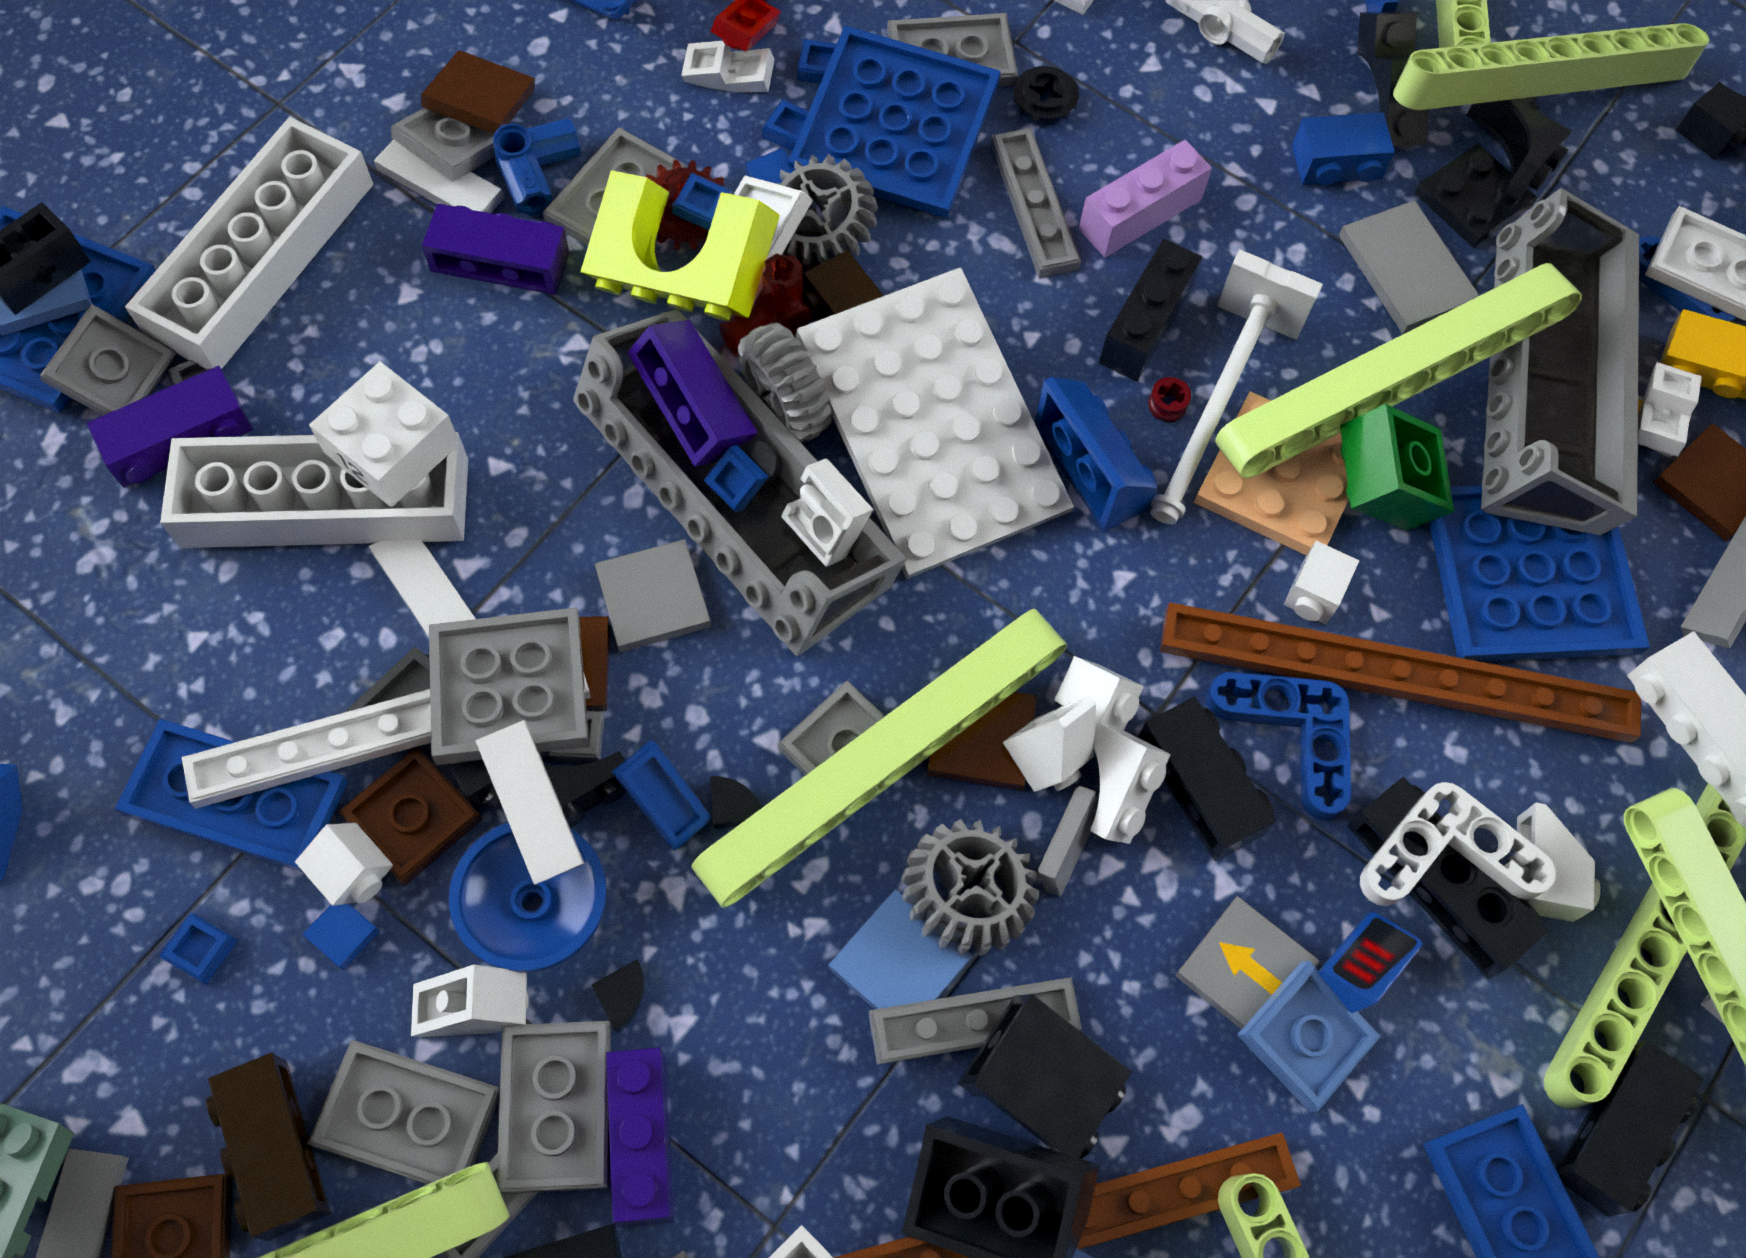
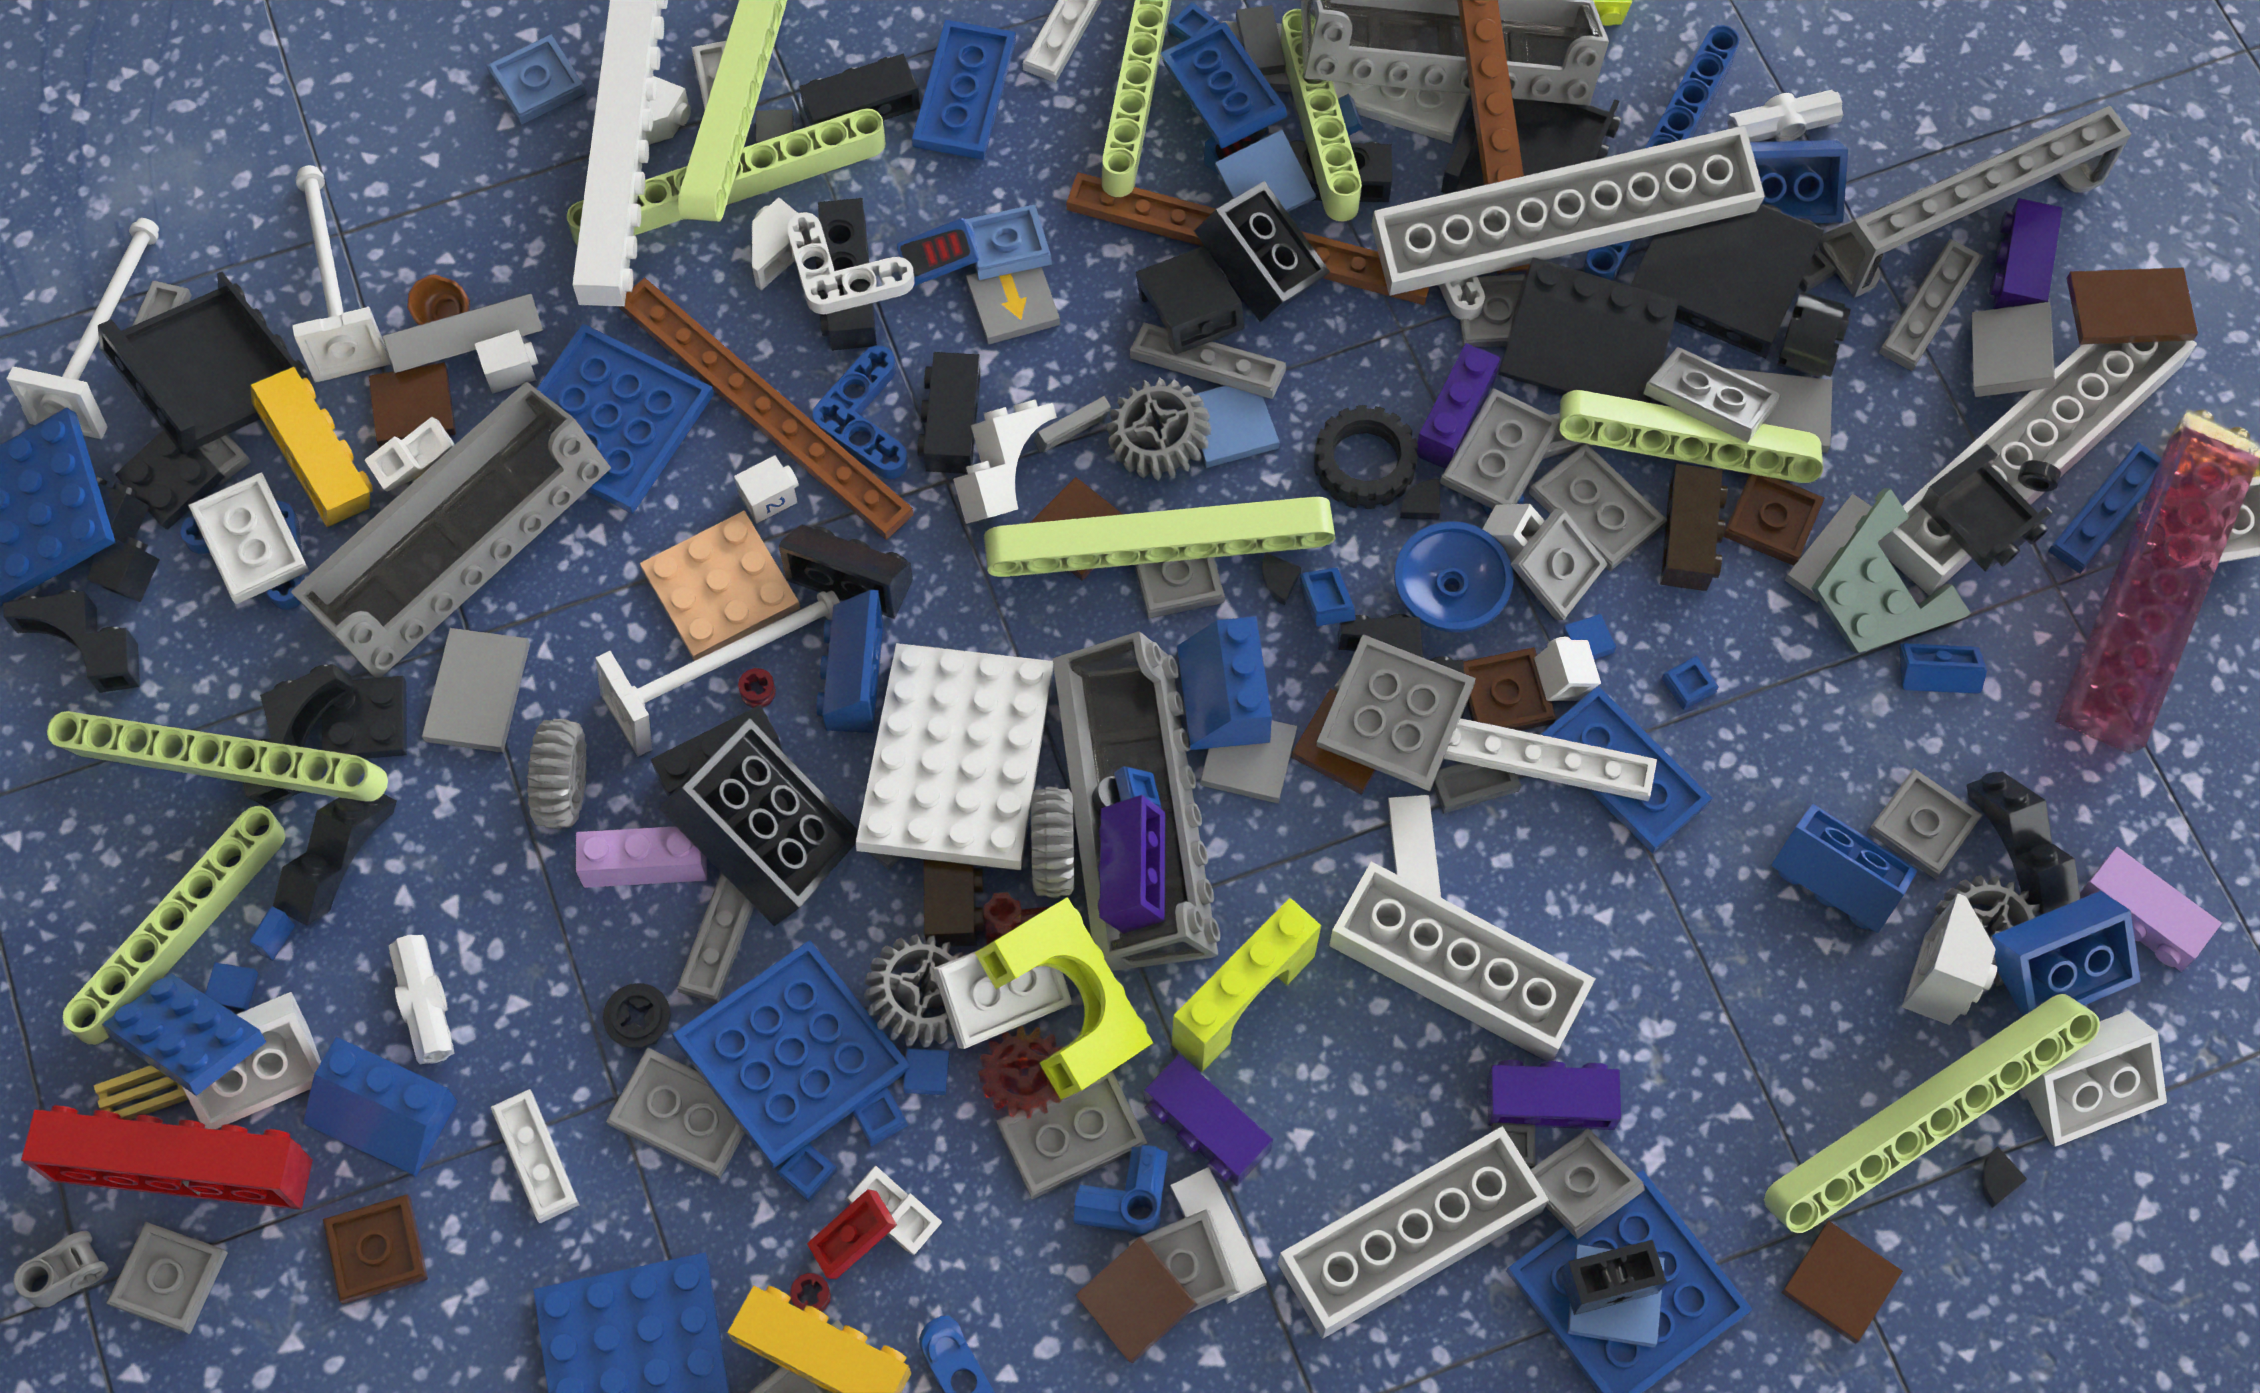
camera: 145 degrees left, 0 degrees up
white brick [309,361,460,508] -> none
white tile [475,720,585,885] -> none
blue tile [672,173,731,230] -> none
white brick [781,458,873,567] -> none
white slope [1003,695,1096,792] -> none
yellowish green beam [1215,263,1582,478] -> none
blue brick [1292,112,1395,185] -> none
green brick [1340,404,1454,530] -> none
none -> white brick [475,330,538,394]
none -> light grey gear [527,719,588,829]
none -> black slope [659,718,858,927]
none -> dark grey tile [756,109,794,144]
none -> black slope [779,524,913,619]
none -> neon yellow arch [1171,898,1321,1072]
none -> blue slope [1177,616,1272,750]
none -> black tyre [1314,405,1418,509]
none -> light grey tile [1510,508,1608,620]

